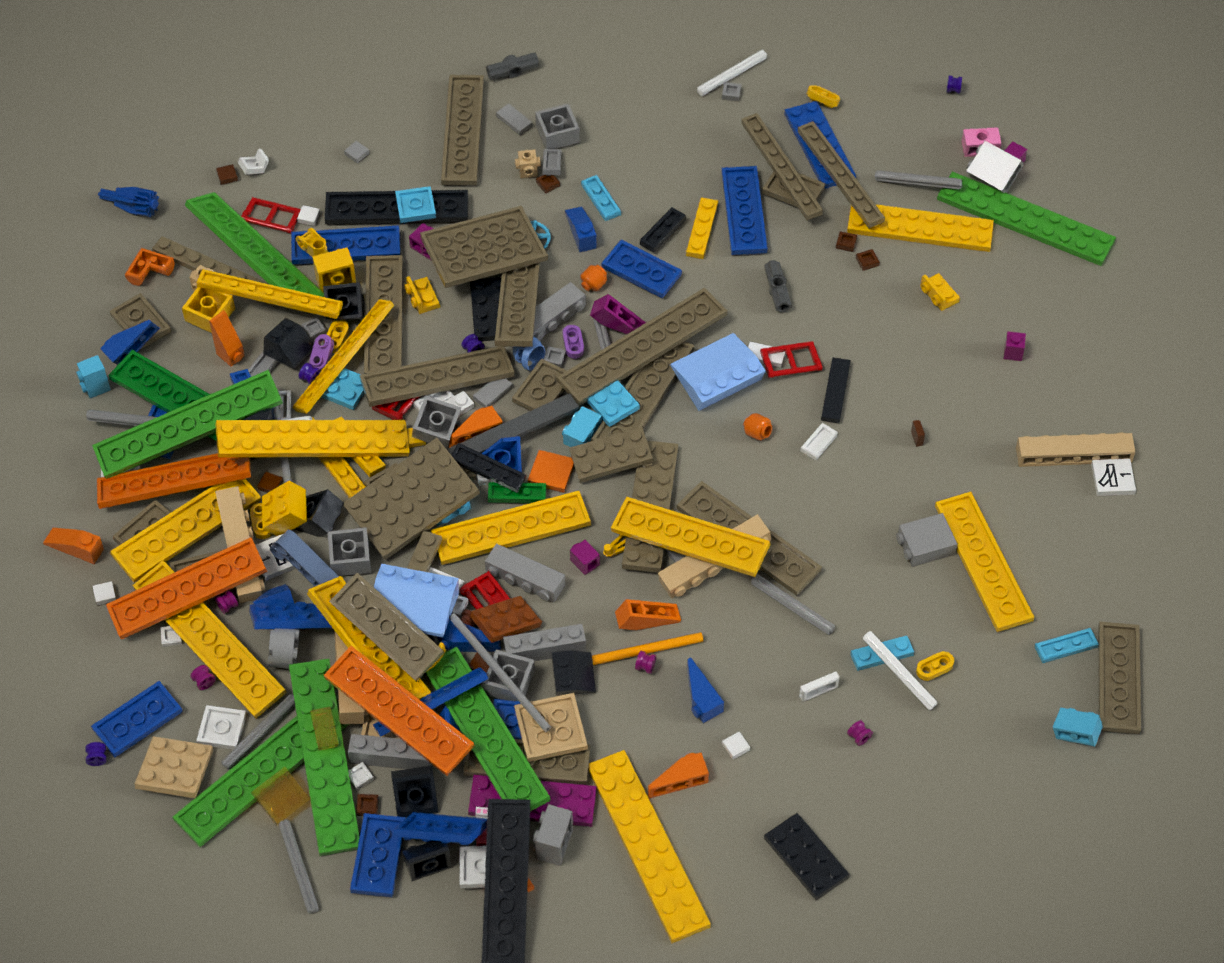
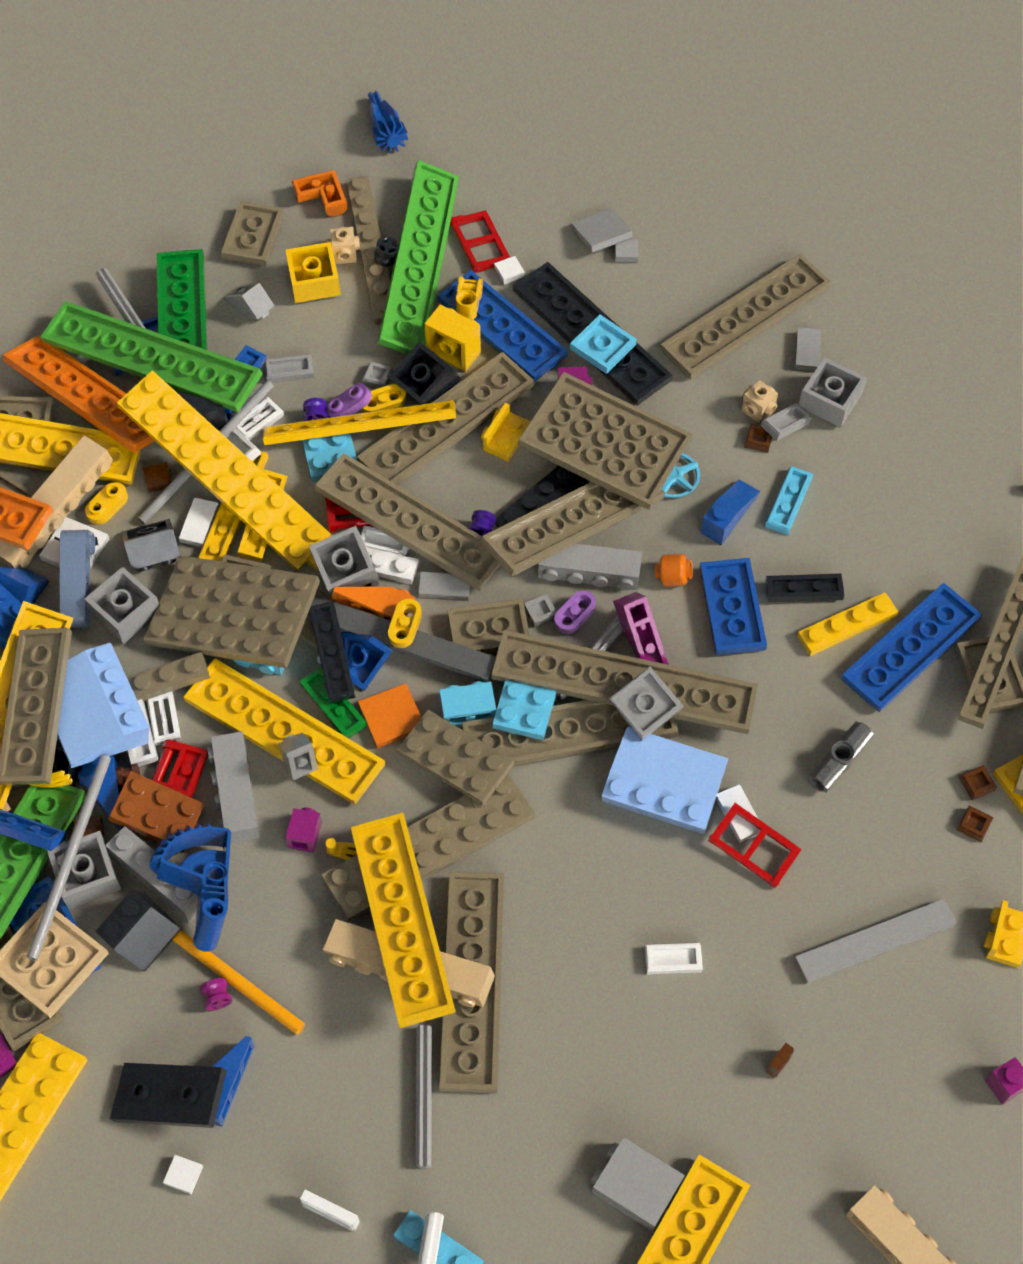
camera: 50 degrees right, 5 degrees up
medium azure brick [76,355,111,399] -> none
blue slope [100,320,160,365] -> none
yellow tile [196,269,343,319] -> none
orange slope [209,310,245,367] -> none
reddish brown tile [216,164,238,185] -> none
white bracket [238,149,269,174] -> none
yellow brick [262,481,307,536] -> none
black slope [263,317,314,369] -> none
dark grey piece [486,52,539,80] -> none
medium blue helmet [512,336,545,371] -> none
orange slope [615,599,681,630] -> none
orange slope [648,752,709,799] -> none
orange head [744,413,773,441] -> none
black tile [821,357,851,424] -> none
none -> black plate [110,1063,227,1128]
none -> blue arm [149,822,231,952]
none -> white tile [179,498,219,548]
none -> light grey slope [224,282,275,321]
none -> light grey slope [278,732,318,780]
none -> black wheel [374,237,399,266]
none -> yellow plate [388,599,422,648]
none -> light grey tile [571,208,633,253]
none -> light grey plate [609,666,684,741]
none -> light grey tile [794,899,957,984]

